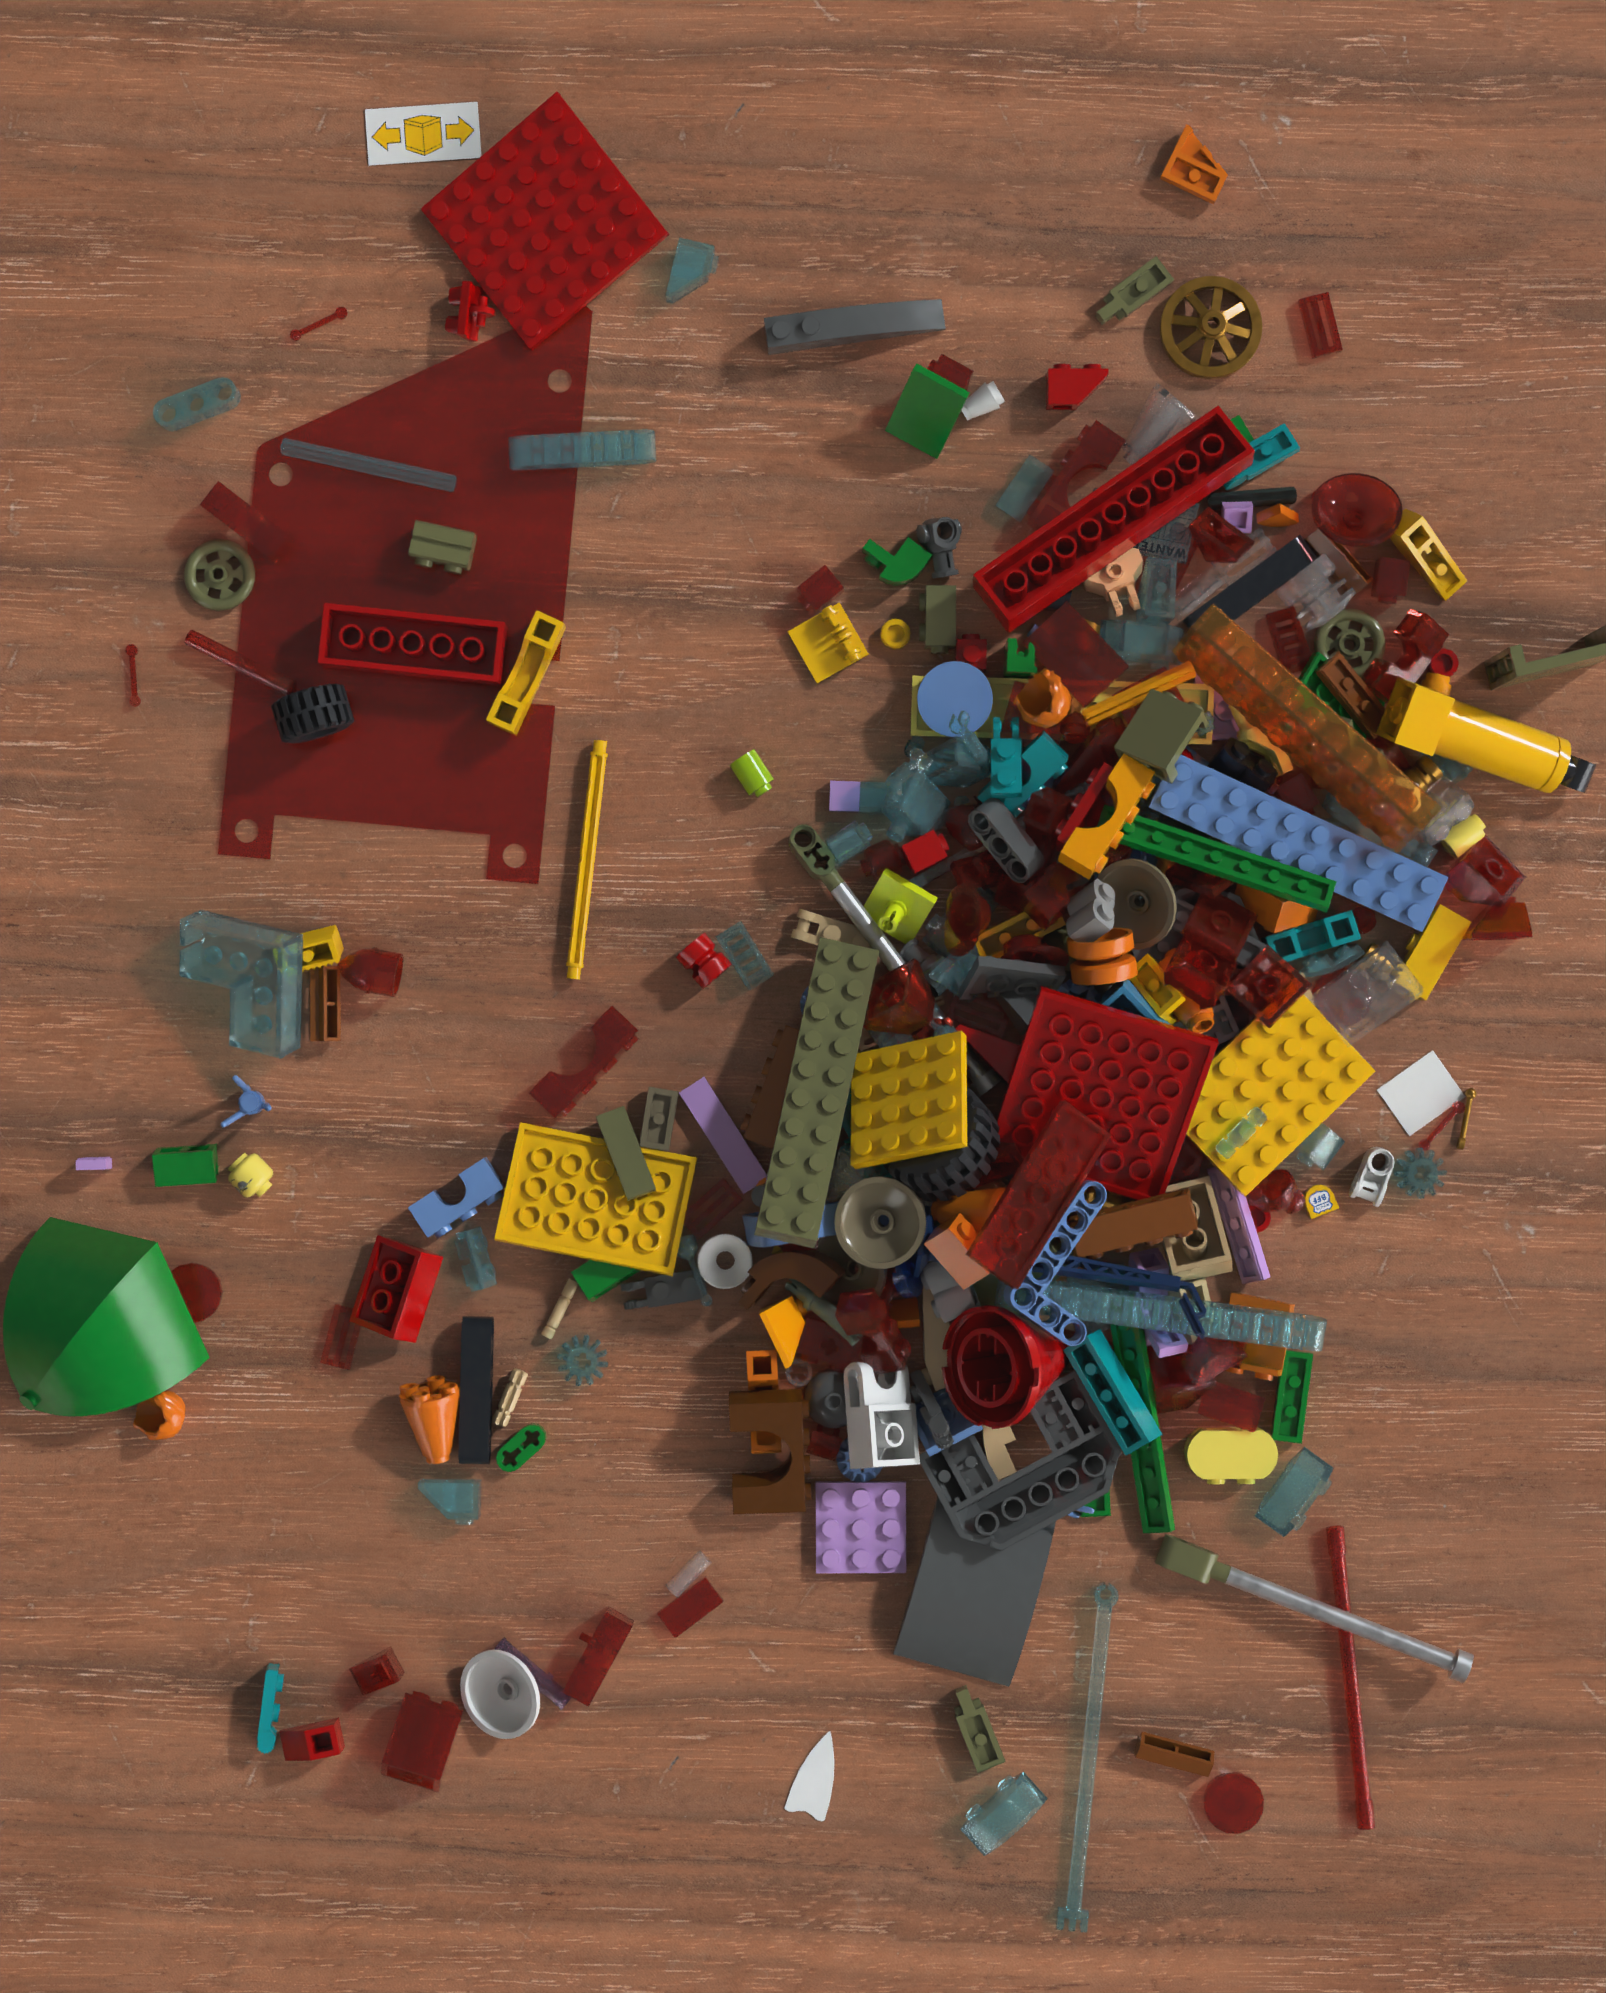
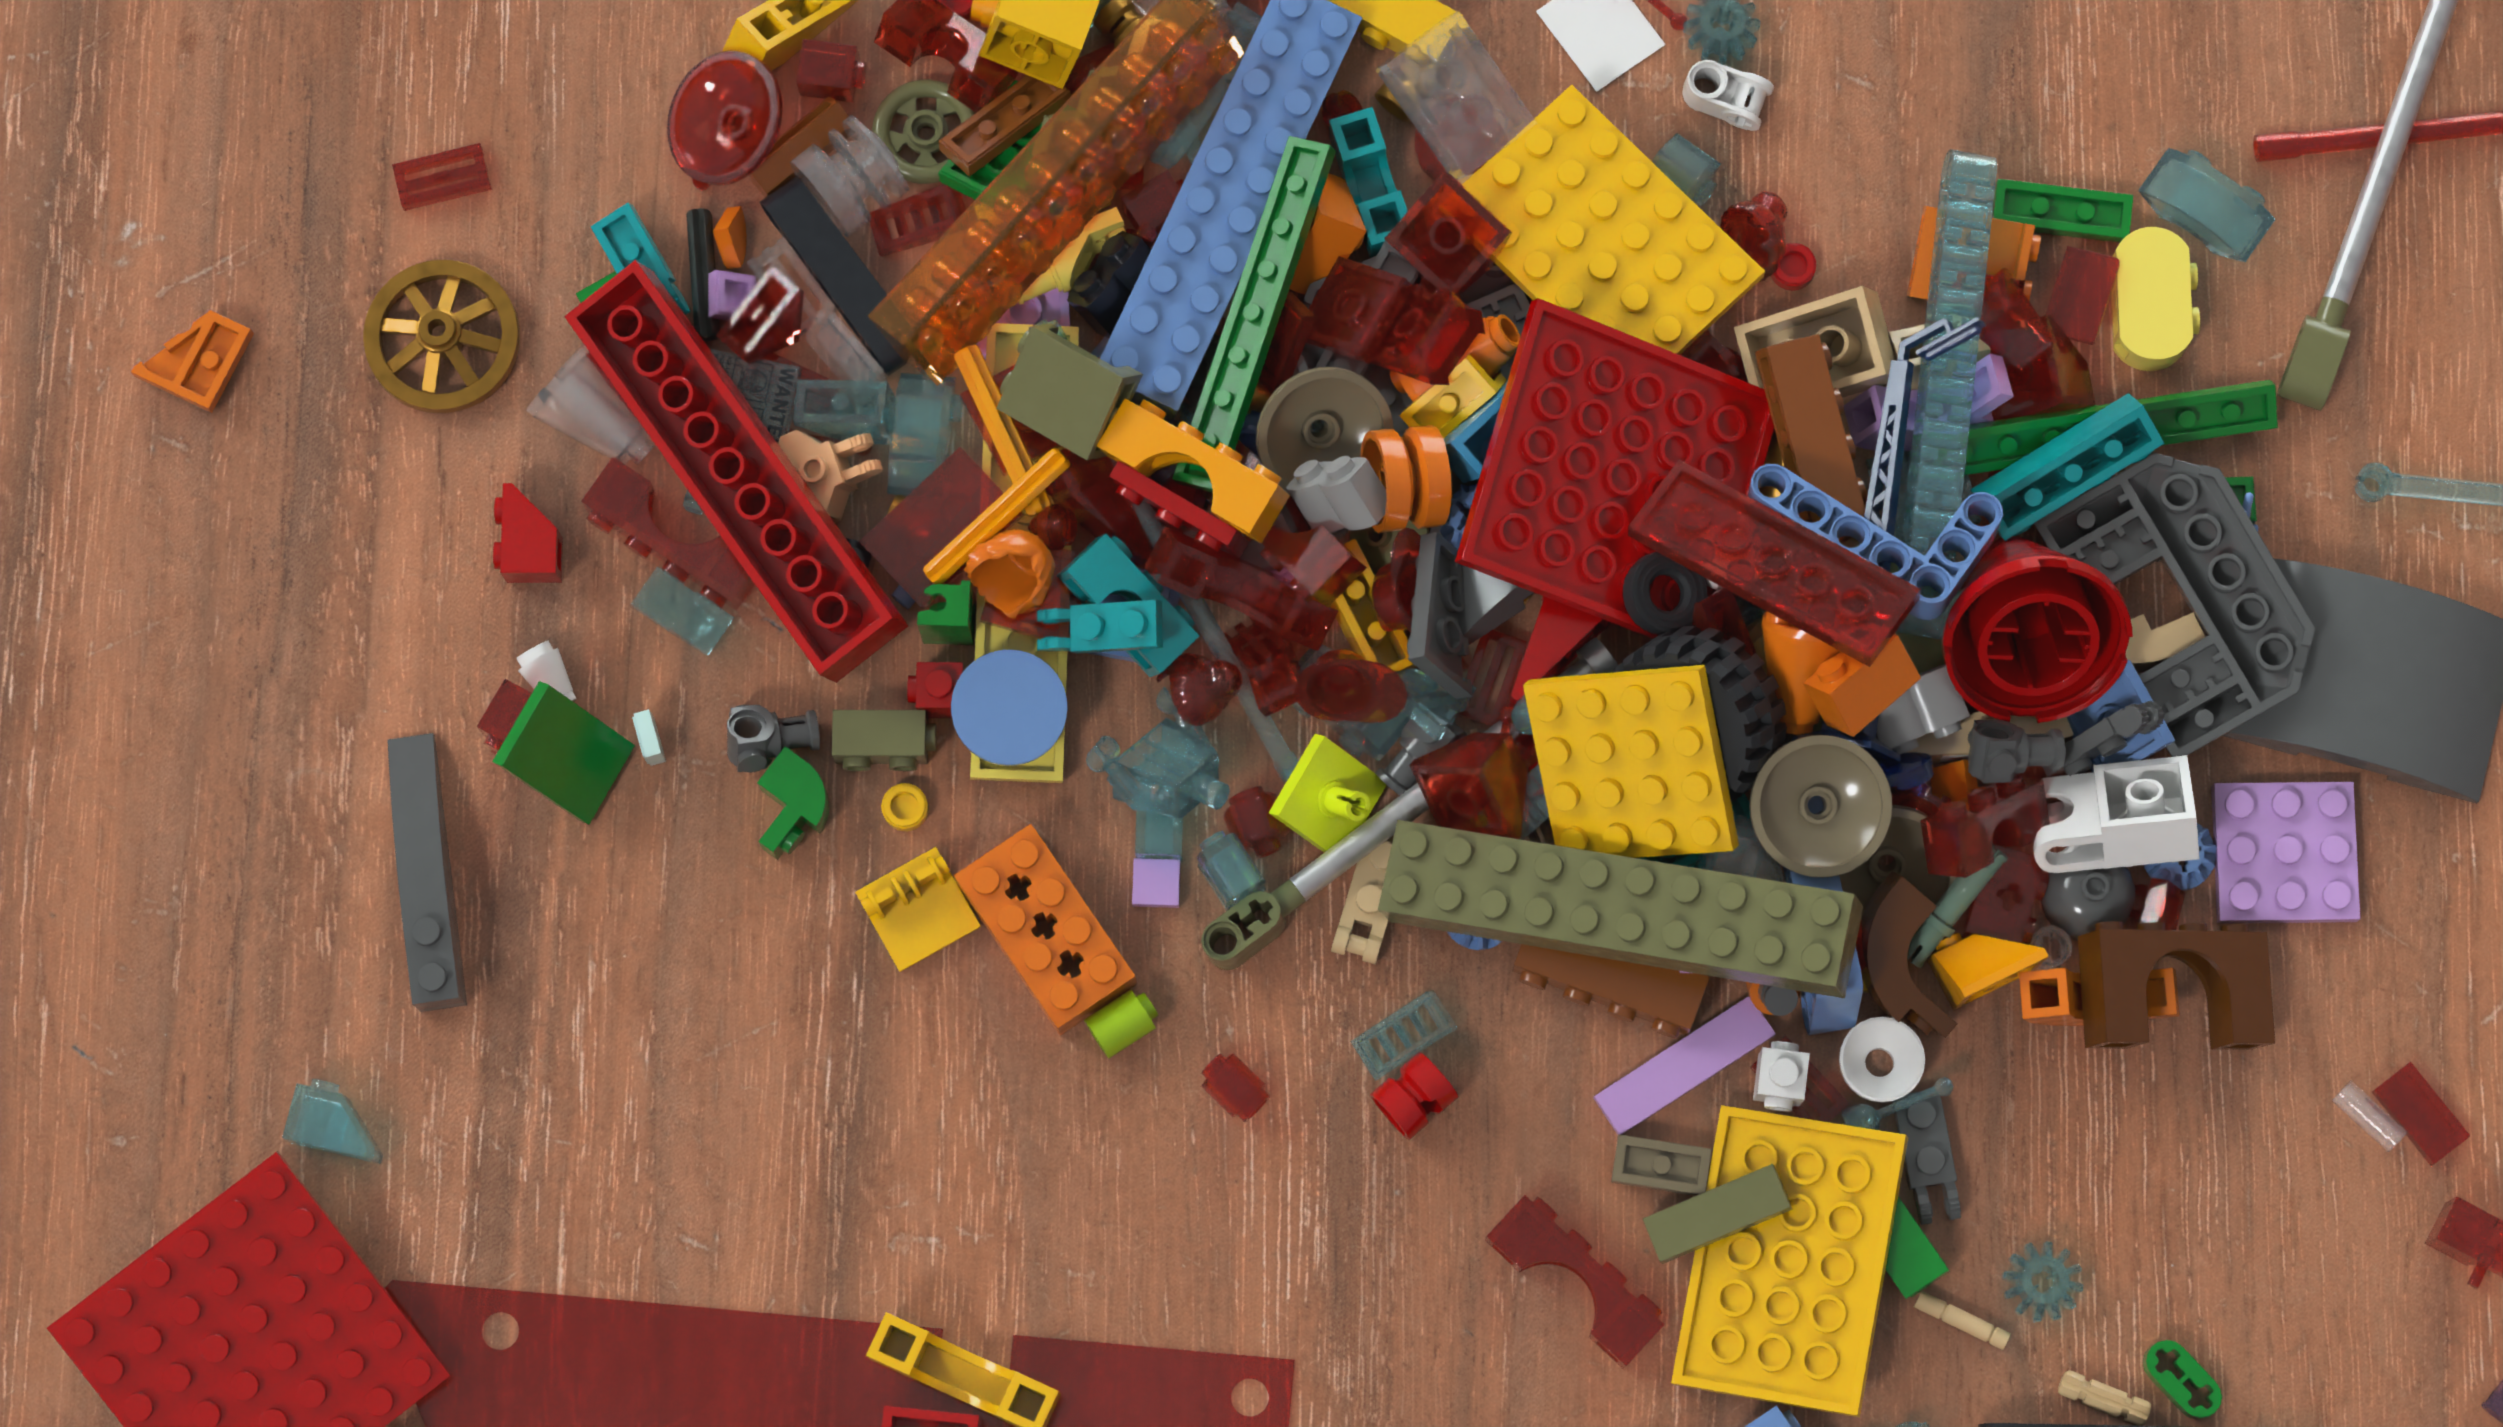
camera: 80 degrees left, 10 degrees down
clear light blue beam [508,429,657,470] -> none
yellow piece [566,740,608,980] -> none
clear red brick [797,565,844,614] -> none
red brick [900,829,950,876] -> none
clear light blue torso [904,711,991,788] -> none
dark grey beam [968,798,1045,883] -> none
olive hinge [1095,256,1174,325] -> none
lavender tile [1207,1166,1270,1284] -> none
clear light blue axle [1216,1107,1267,1159] -> none
clear light blue slope [1299,943,1365,977] -> none
tile [1303,1184,1339,1219] -> none
none -> light aqua tile [632,709,666,766]
none -> light orange axle [923,448,1070,584]
none -> orange brick [954,824,1137,1036]
none -> clear red brick [1201,1053,1271,1123]
none -> black tyre [1623,550,1707,635]
none -> white brick [1753,1041,1810,1111]
none -> dark grey connector [1968,720,2066,783]

